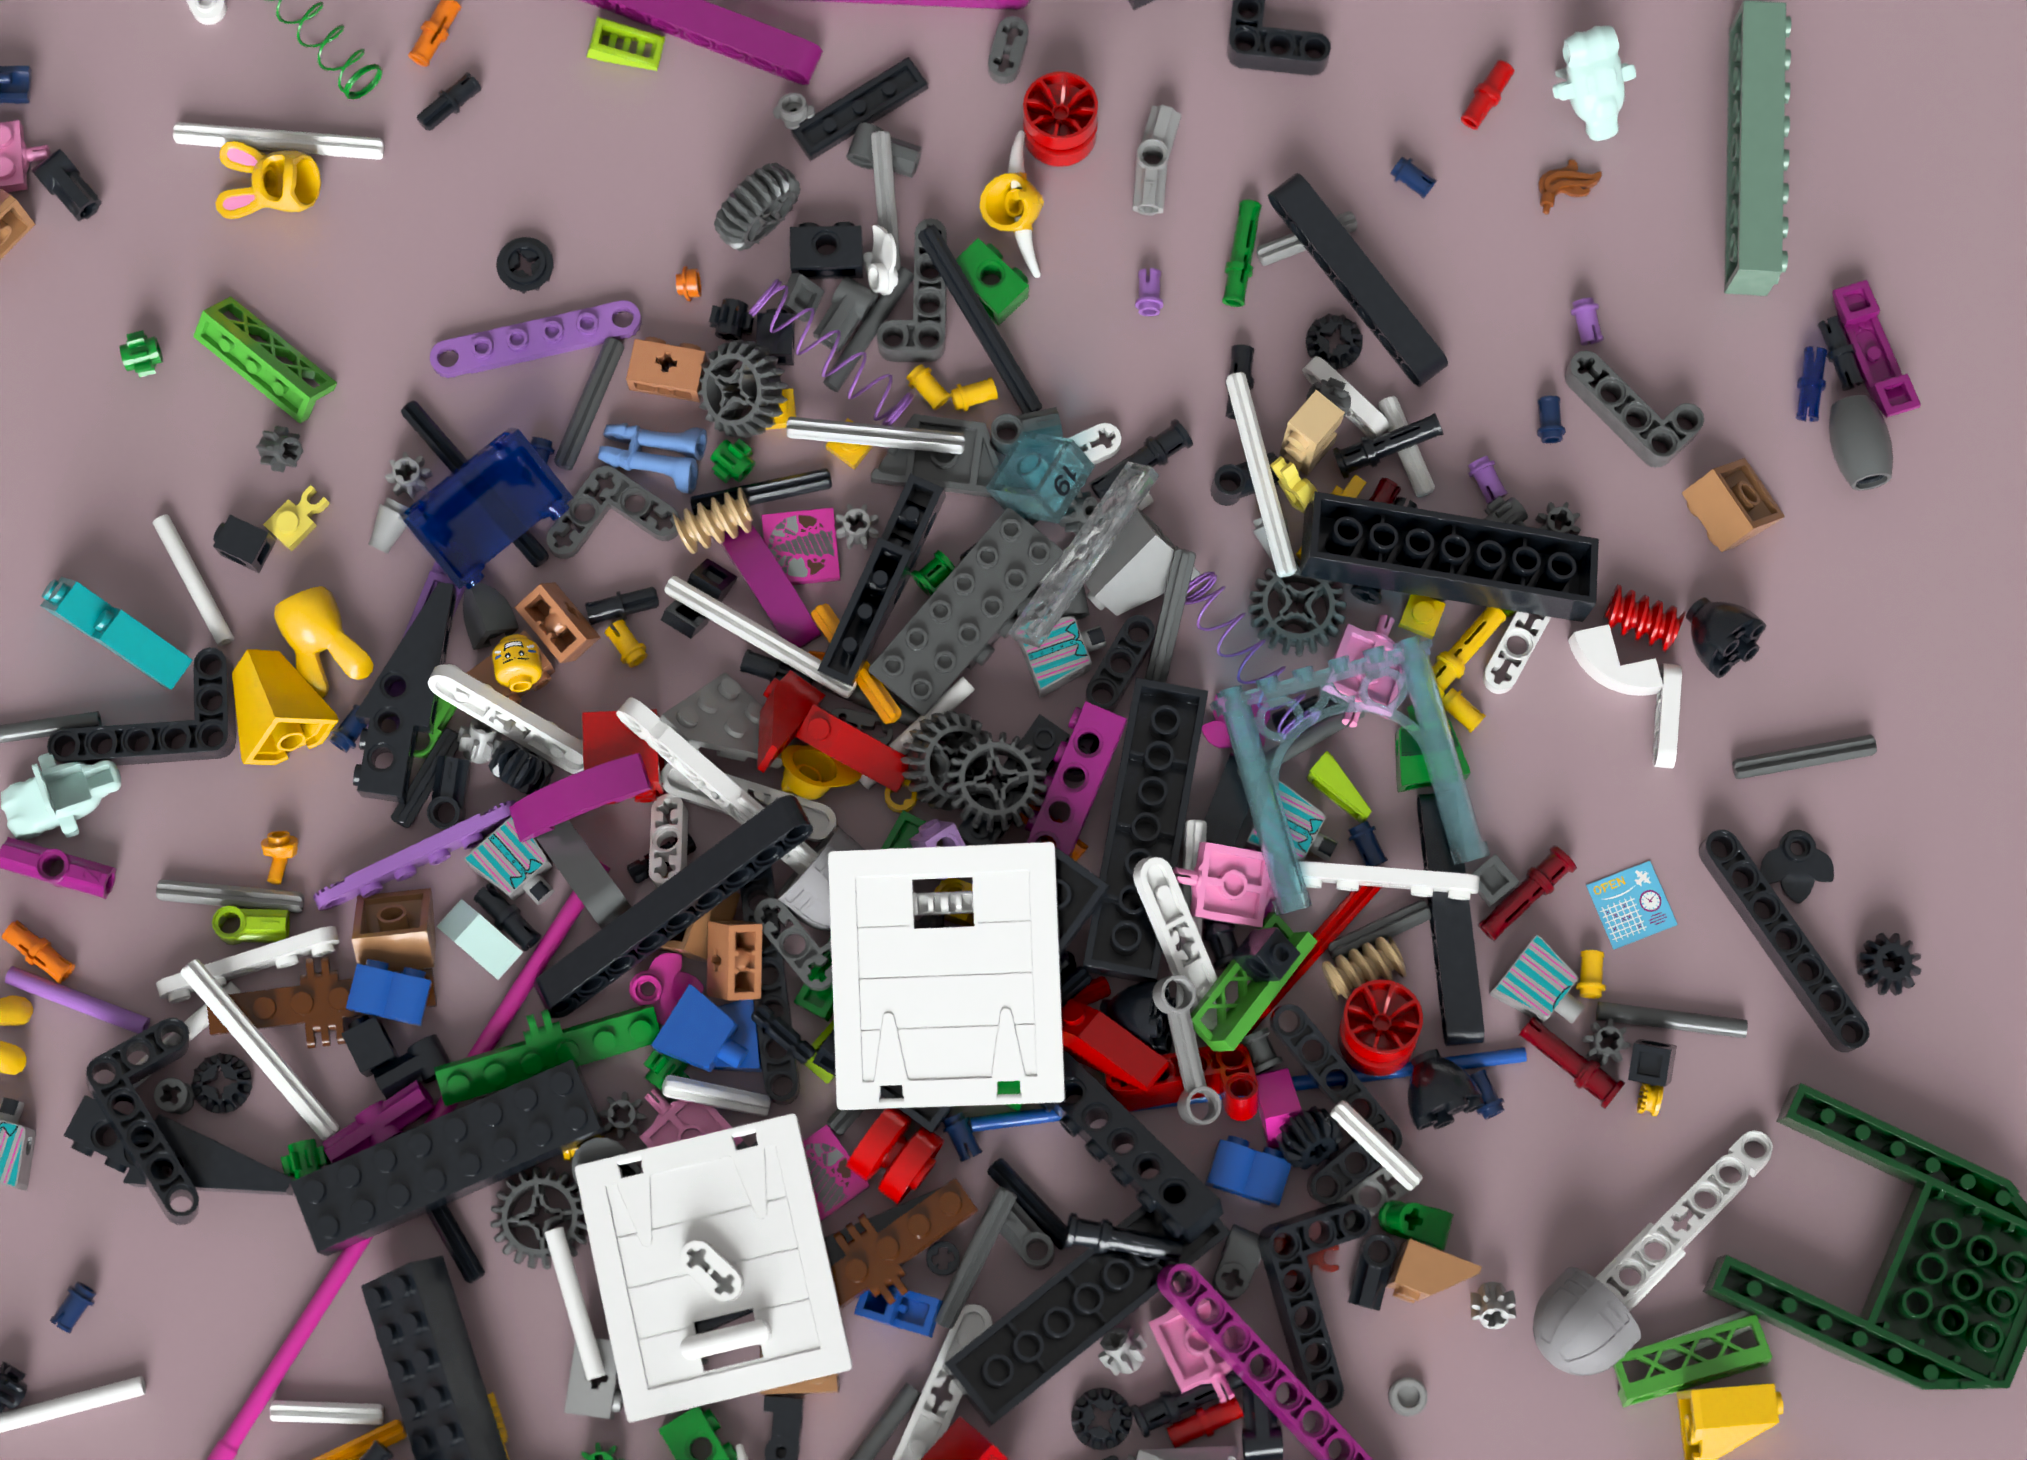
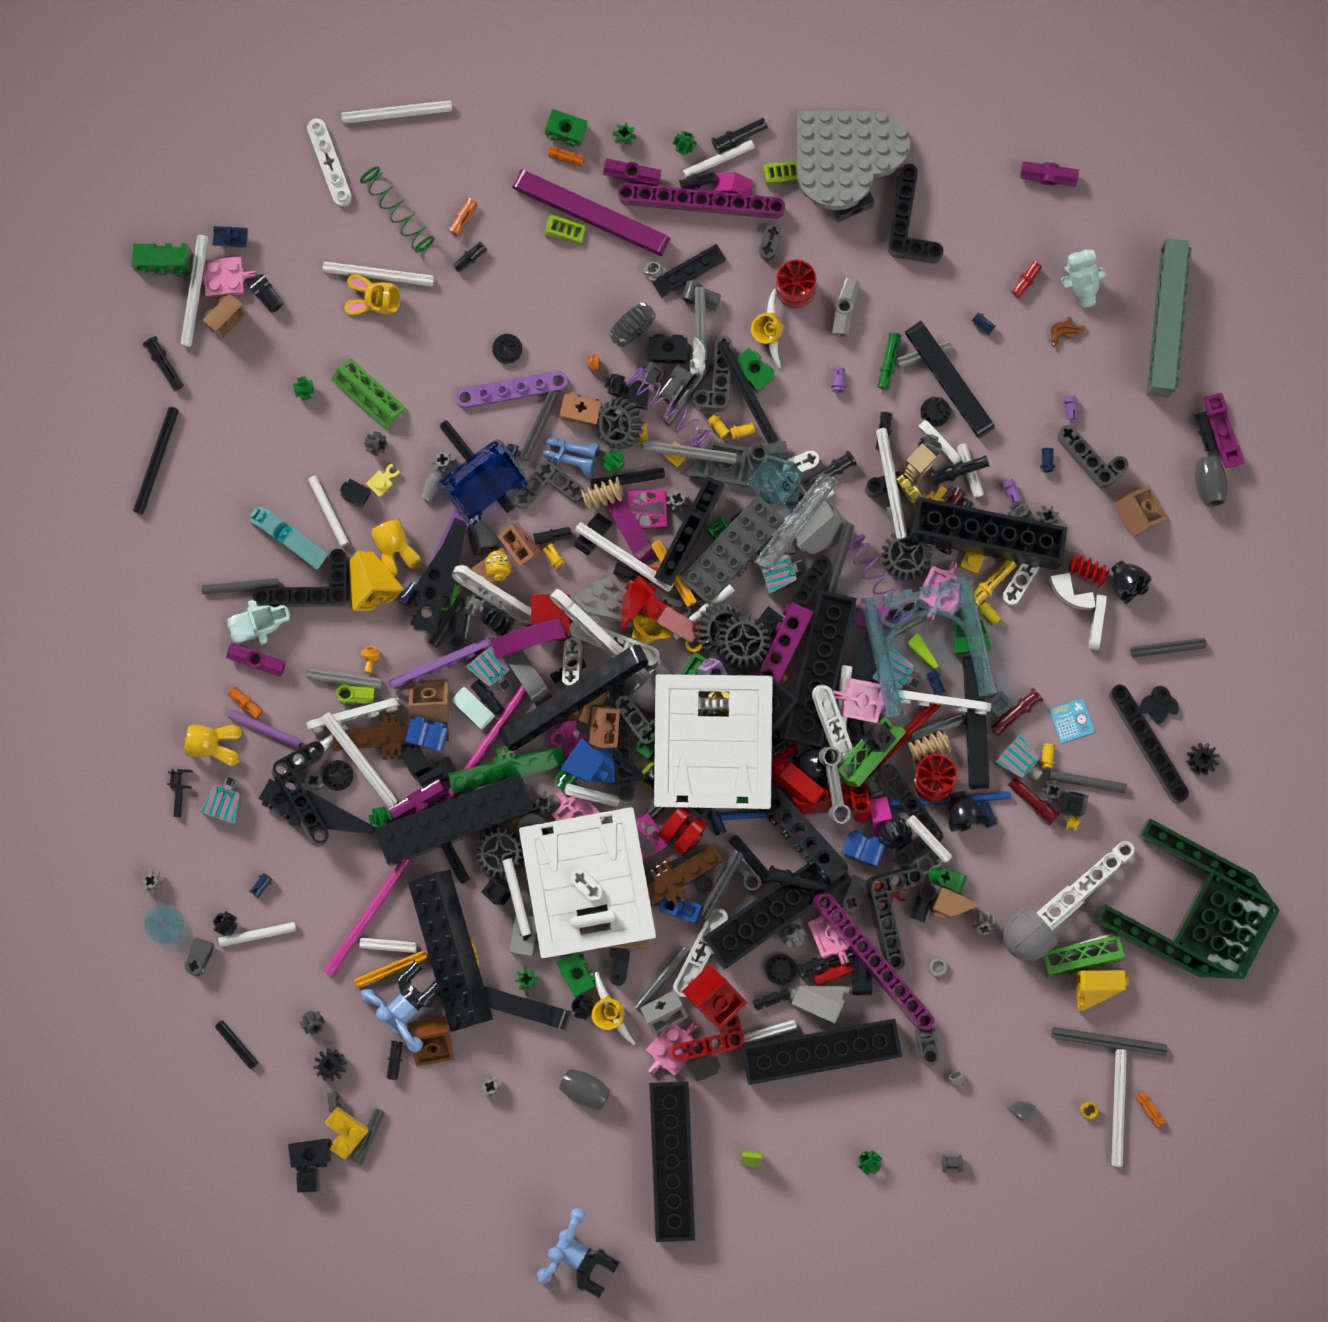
camera: 10 degrees right, 5 degrees up
clear blue pin [1795,346,1828,422] -> none
none -> black brick [481,877,511,905]

